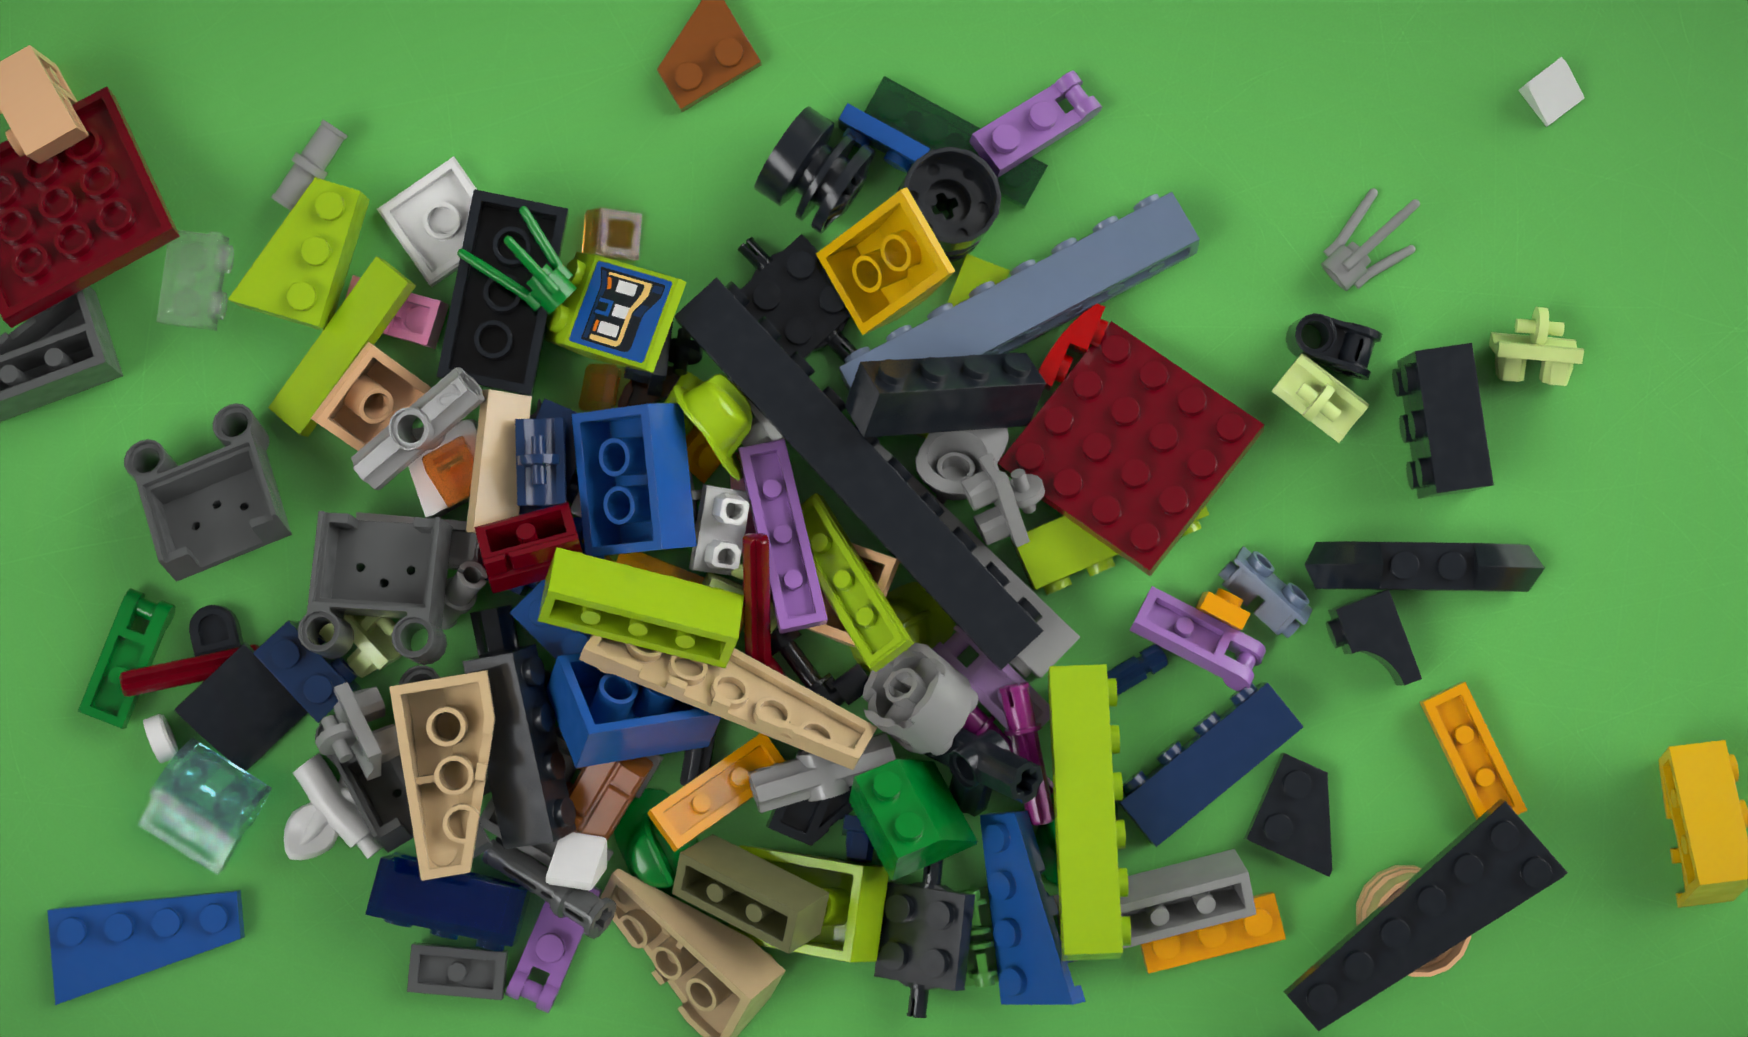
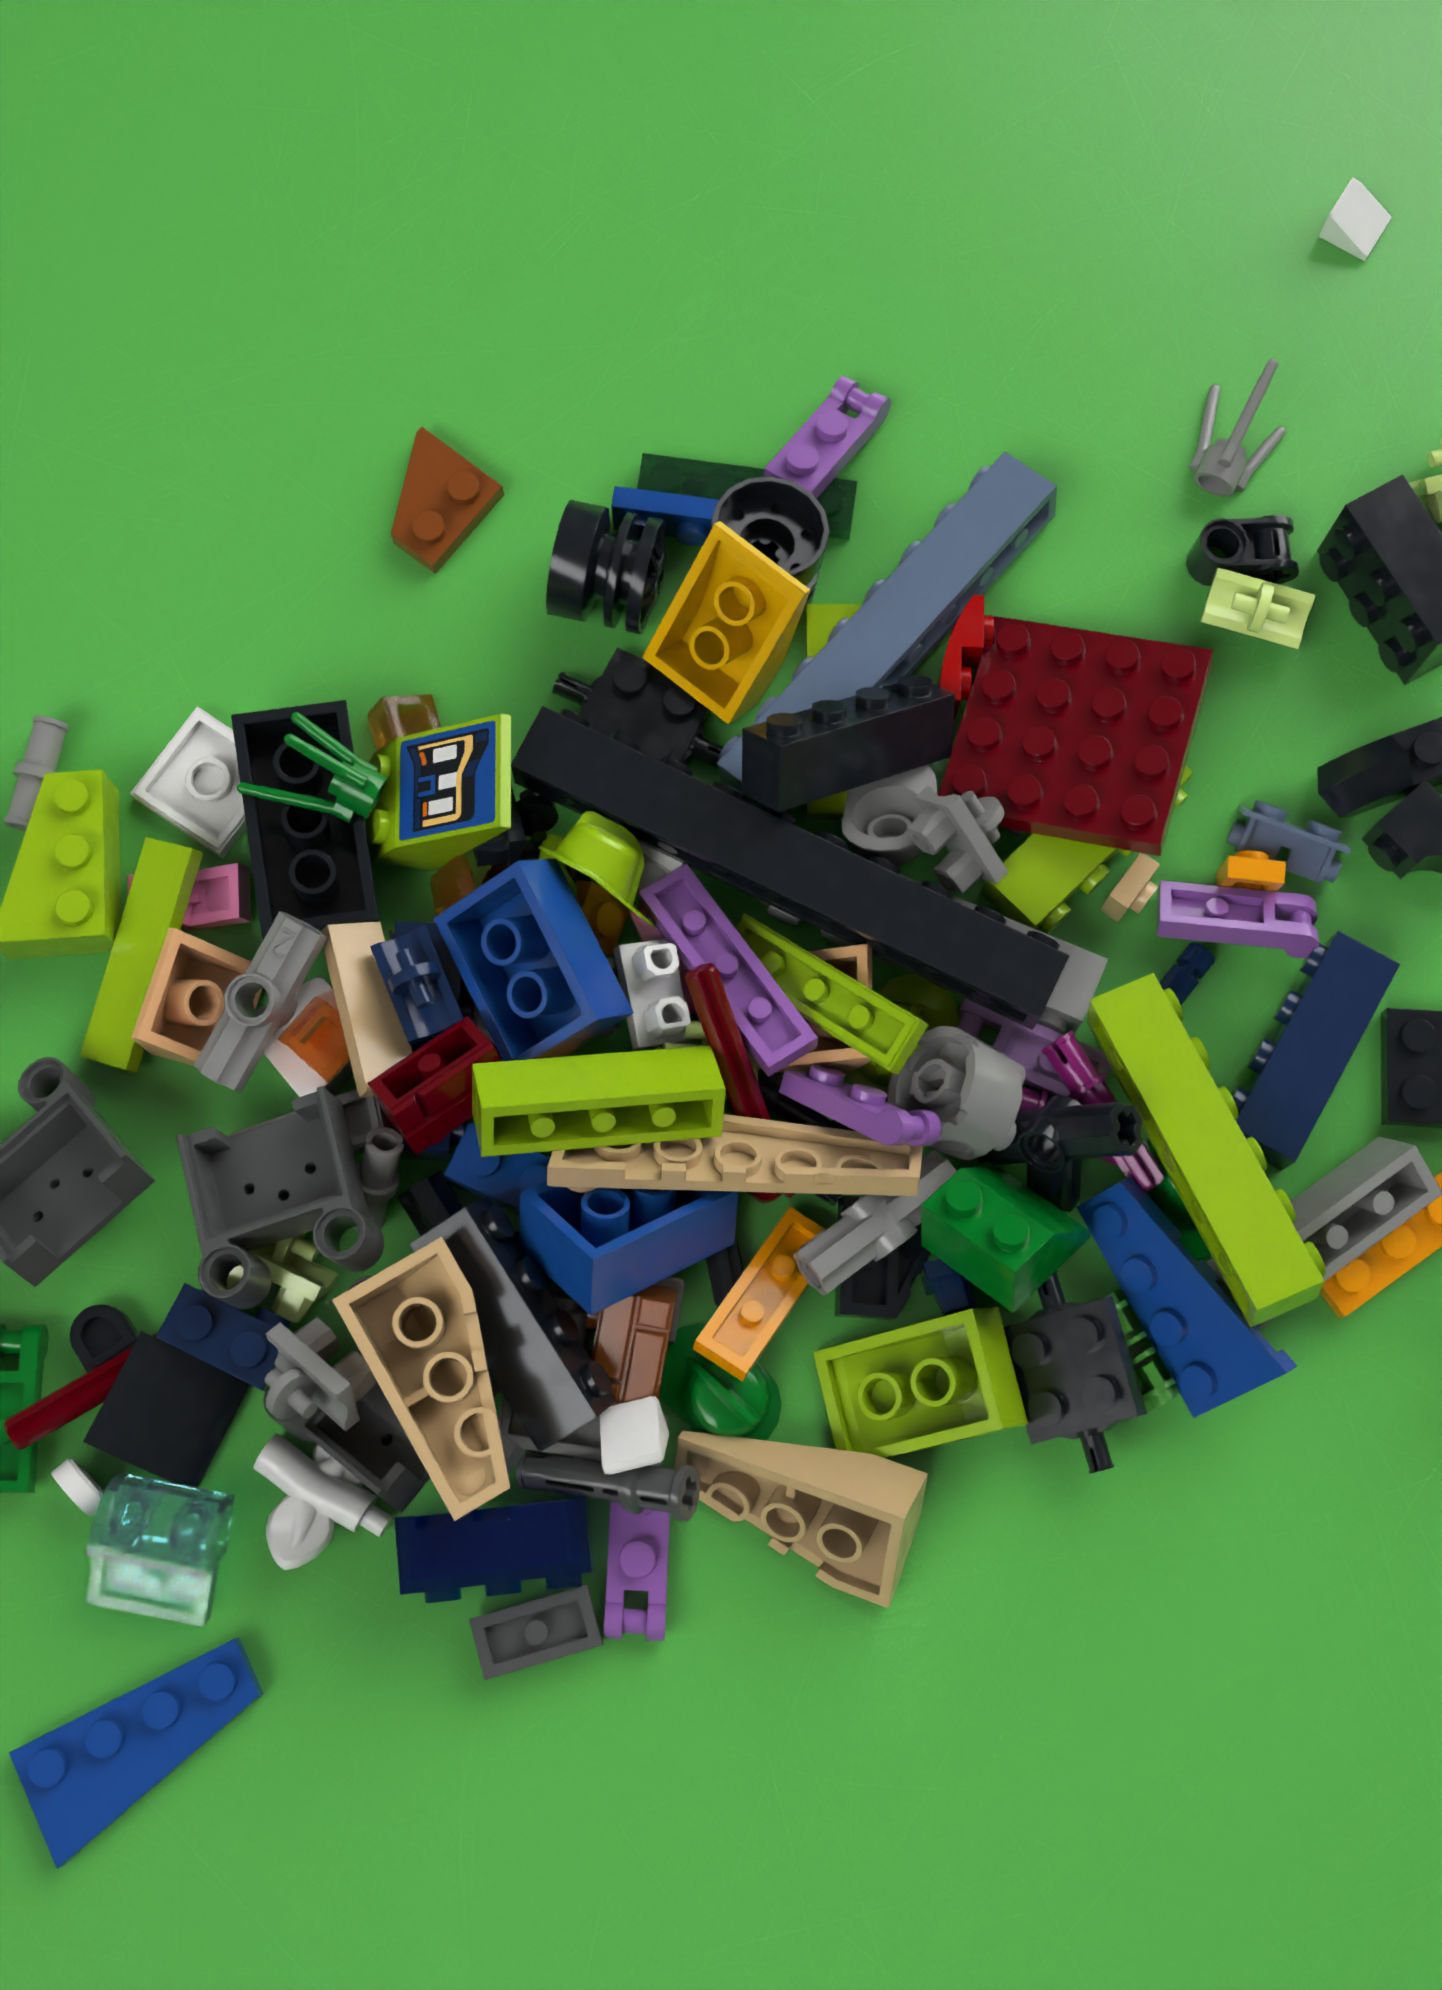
camera: 15 degrees left, 10 degrees down
olive brick [672,834,829,954] -> none
none -> medium lavender plate [779,1064,941,1146]
none -> tan plate [1100,853,1160,923]

